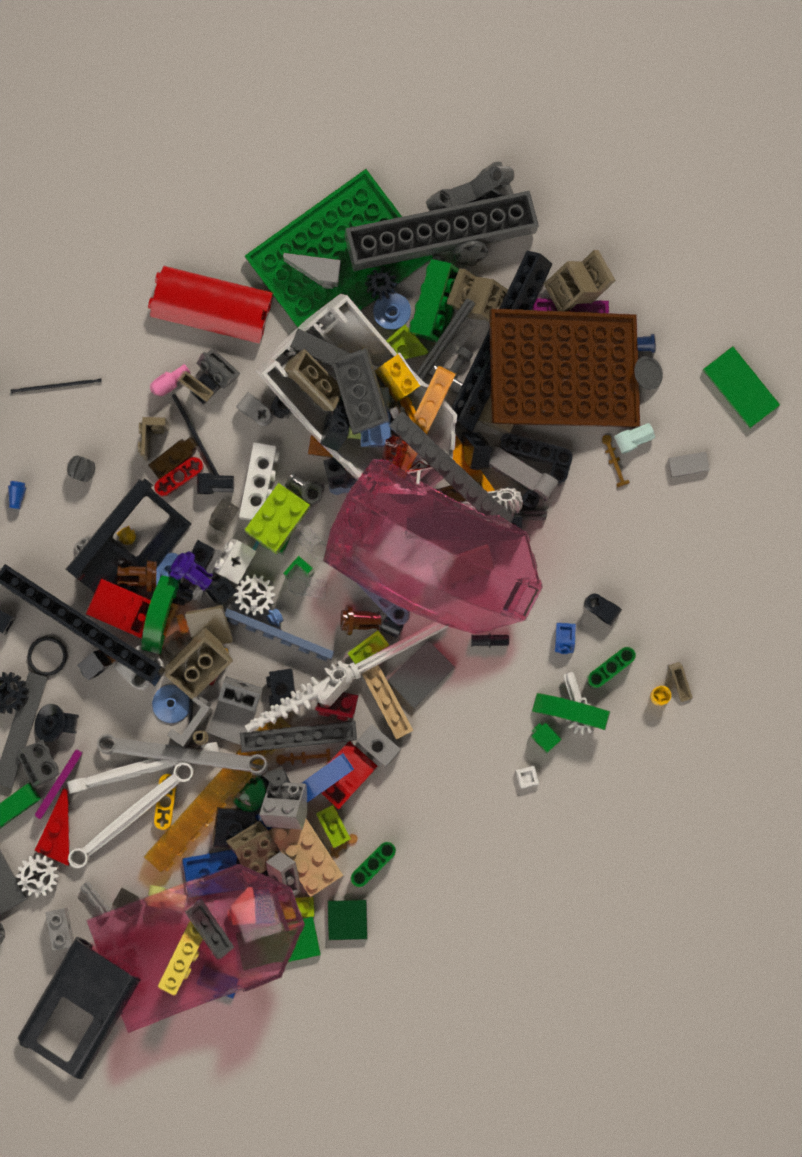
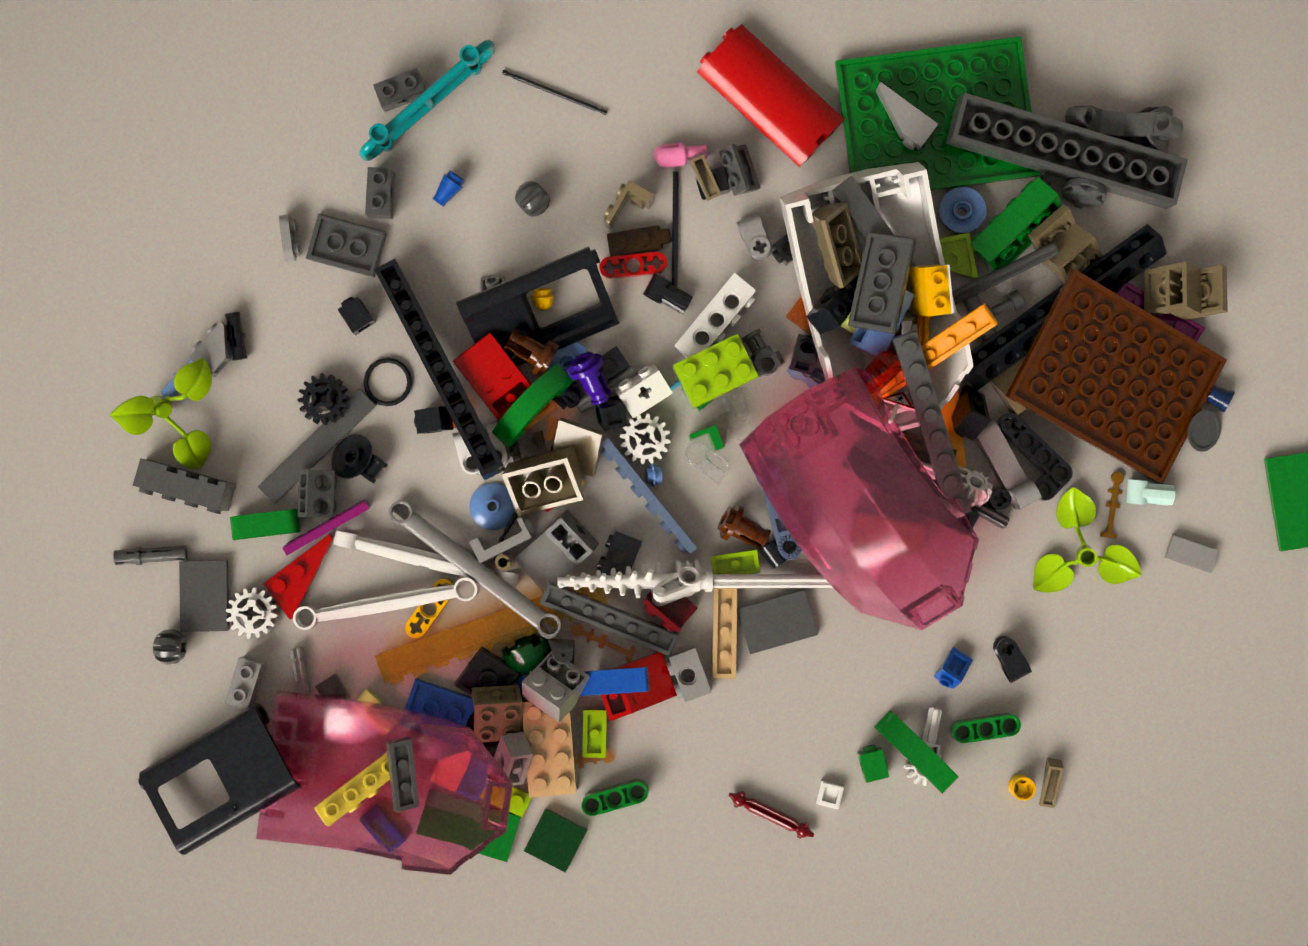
camera: 25 degrees right, 5 degrees up
clear smoke bracket [209,499,239,533] -> none
black gear [365,268,397,301] -> none
black axle [471,633,509,648] -> none
none -> dark red wheel [728,791,814,839]
none -> lime plant [1033,487,1141,593]

